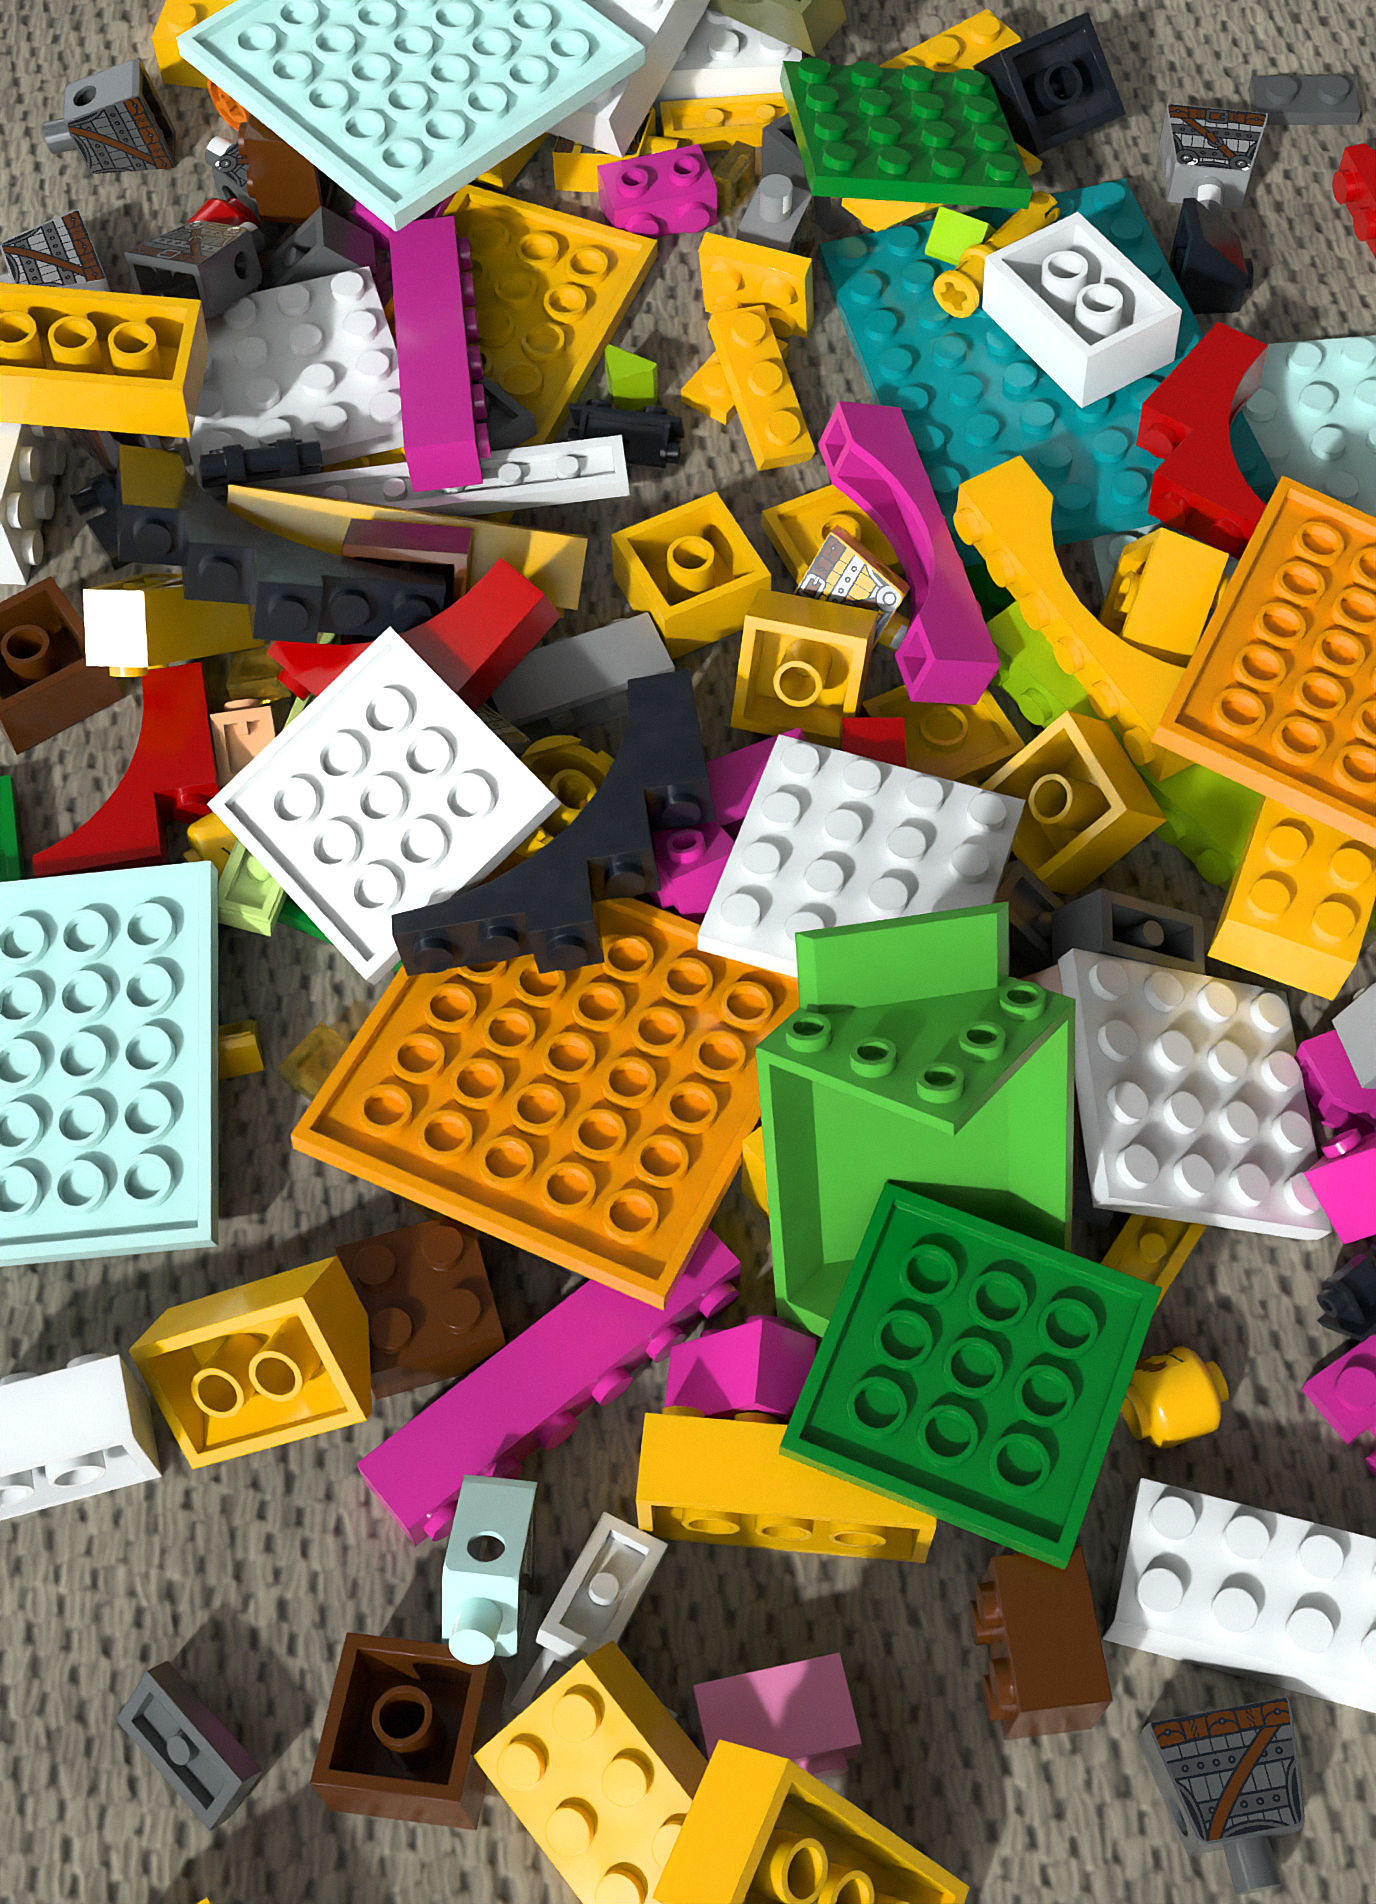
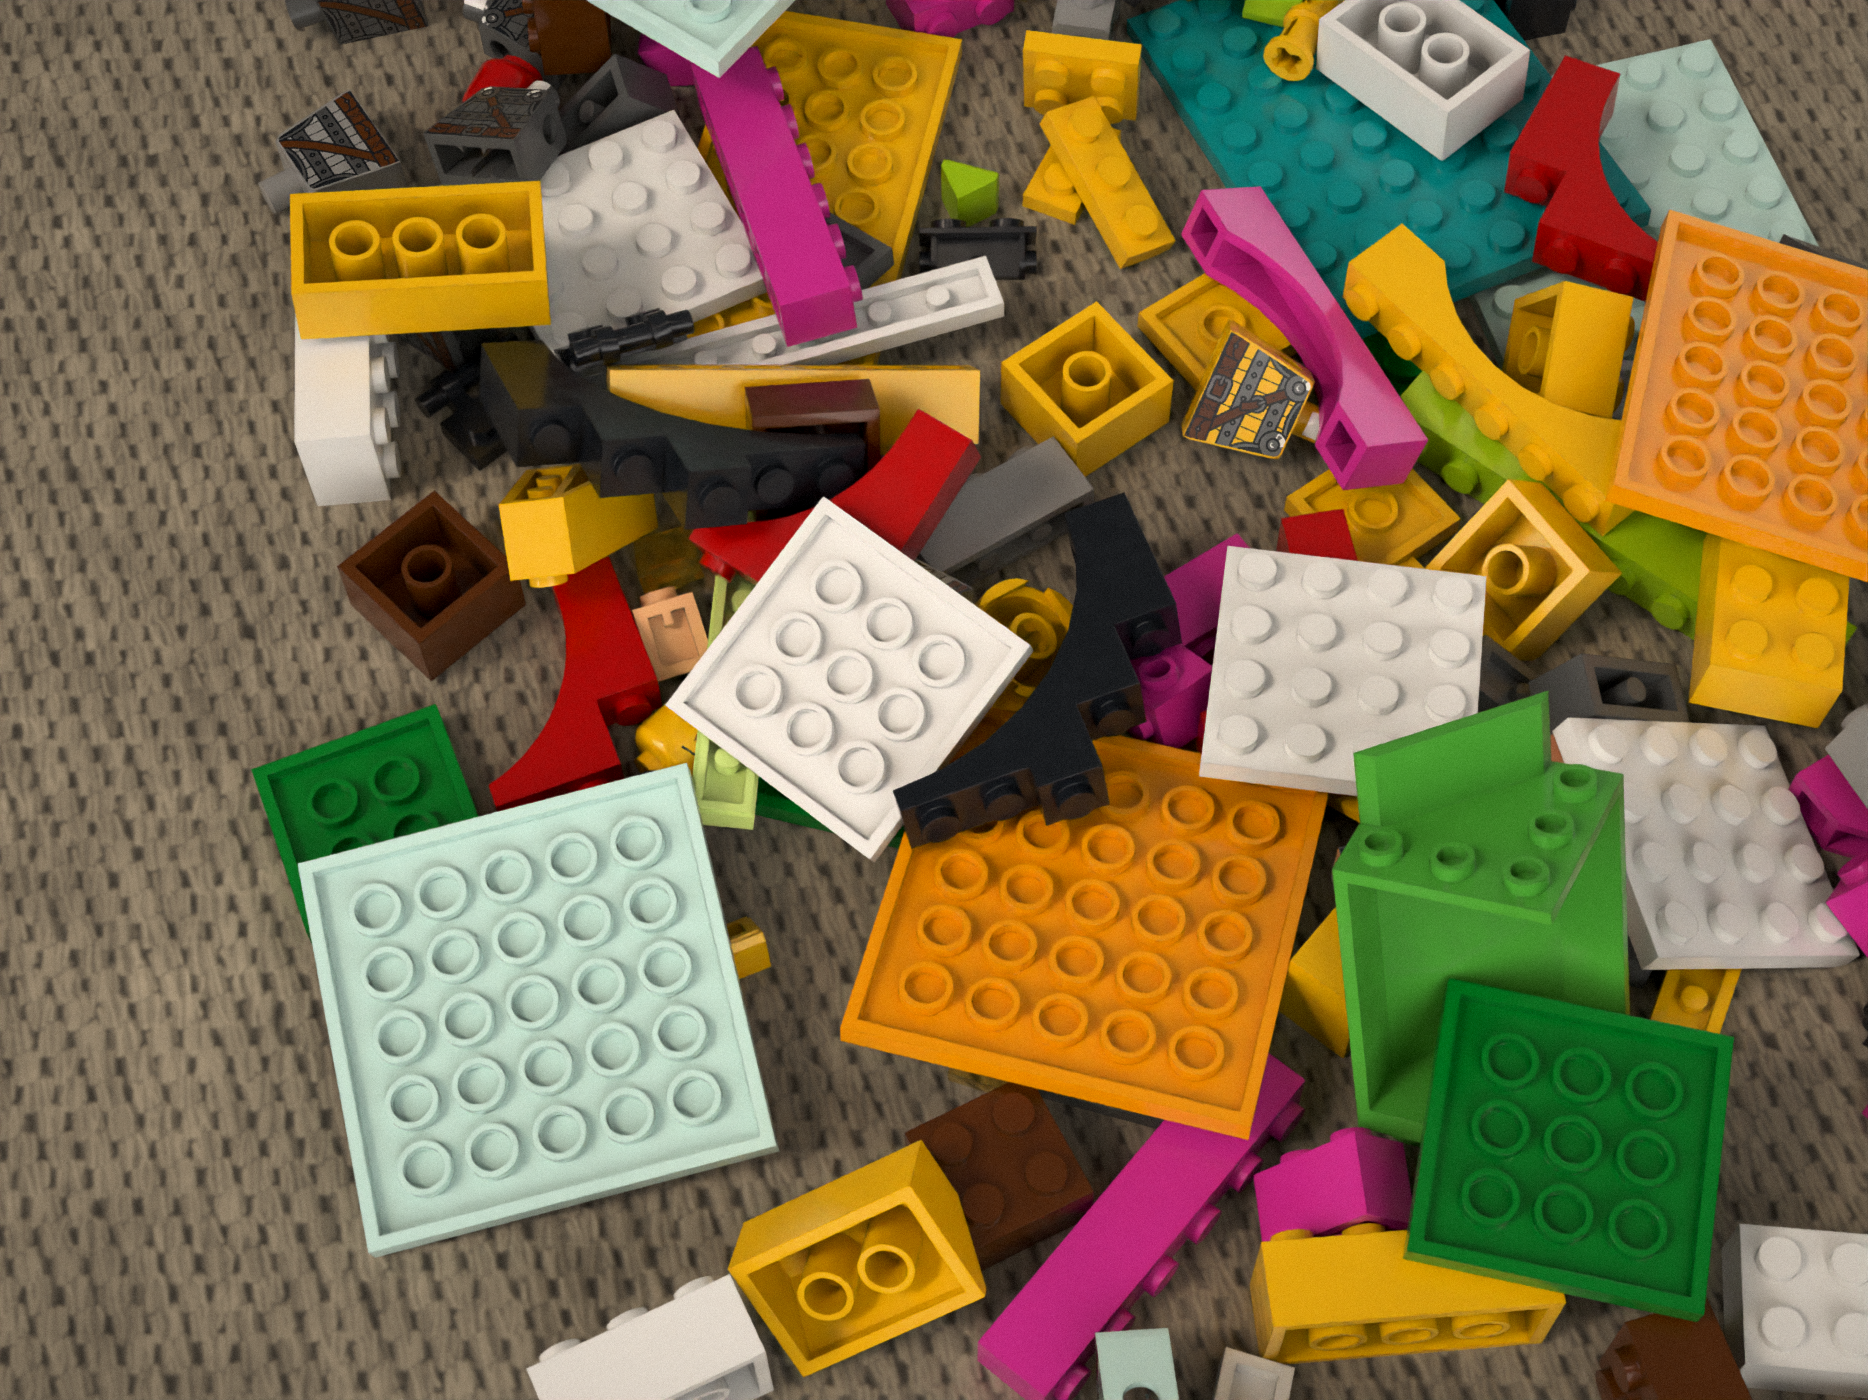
camera: 10 degrees left, 0 degrees up
clear yellow plate [277,1021,350,1101] -> none
yellow brick [730,588,879,749] -> none
yellow head [1121,1346,1229,1450] -> none

